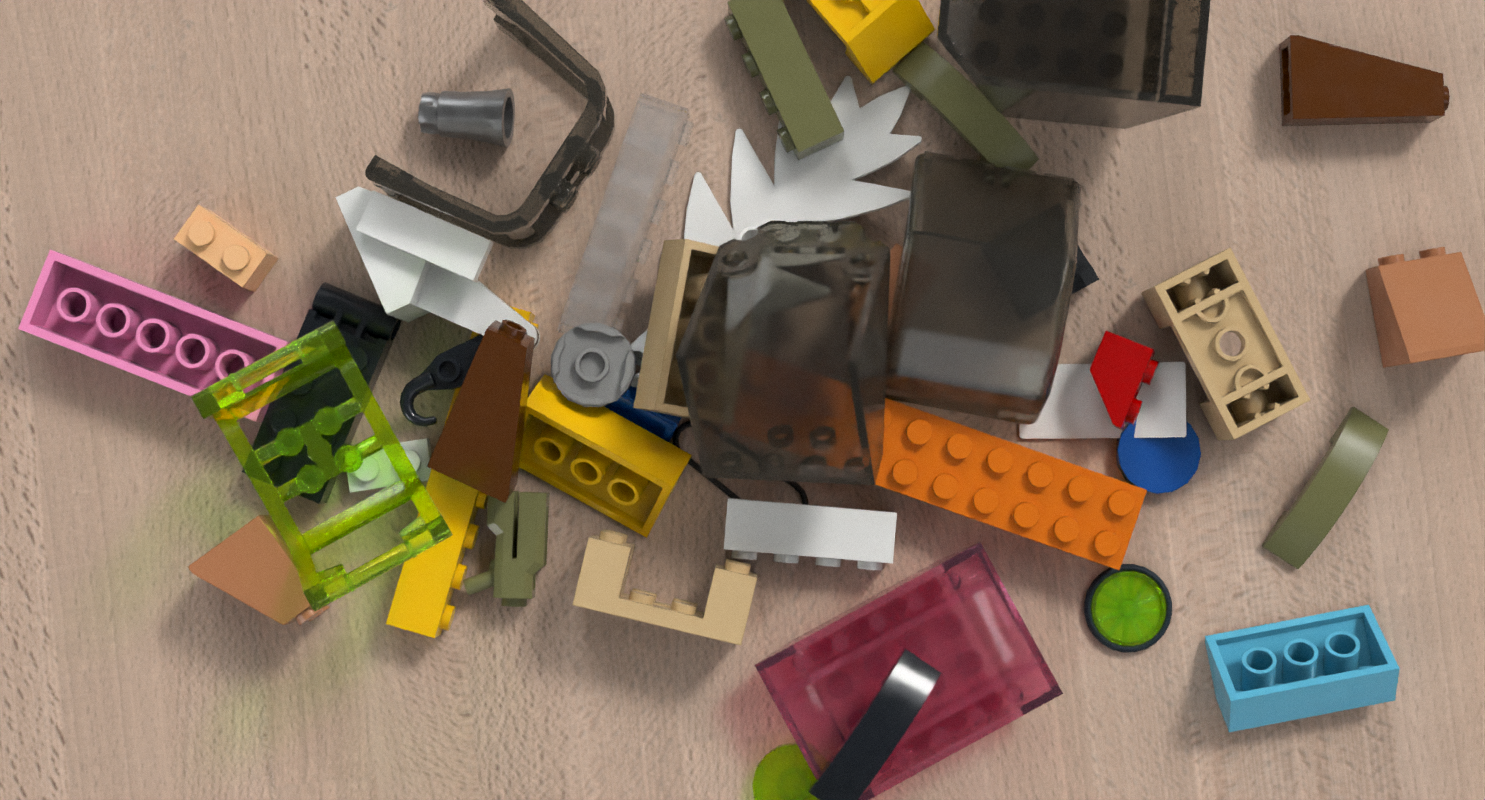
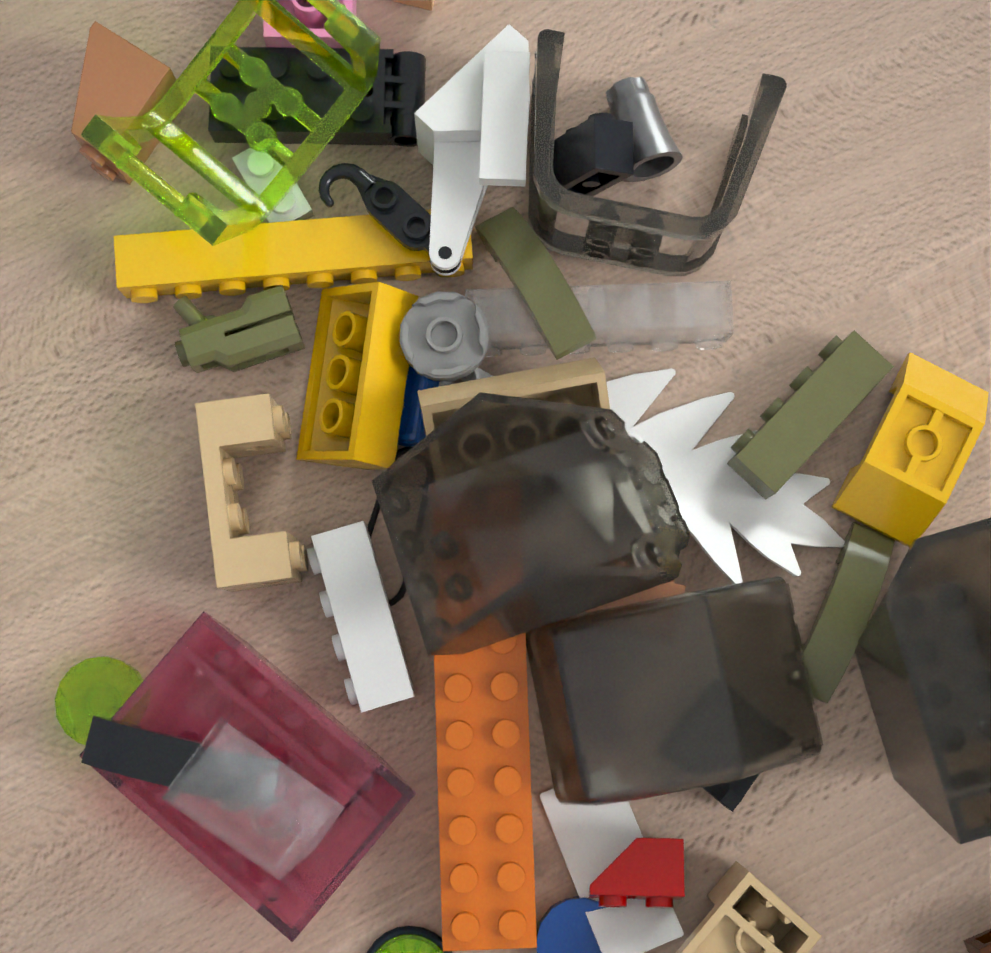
camera: 60 degrees right, 5 degrees down
reddish brown slope [427,320,535,503] -> none
none -> clear slope [162,717,345,880]
none -> olive slope [475,207,596,360]
none -> black brick [549,113,634,199]

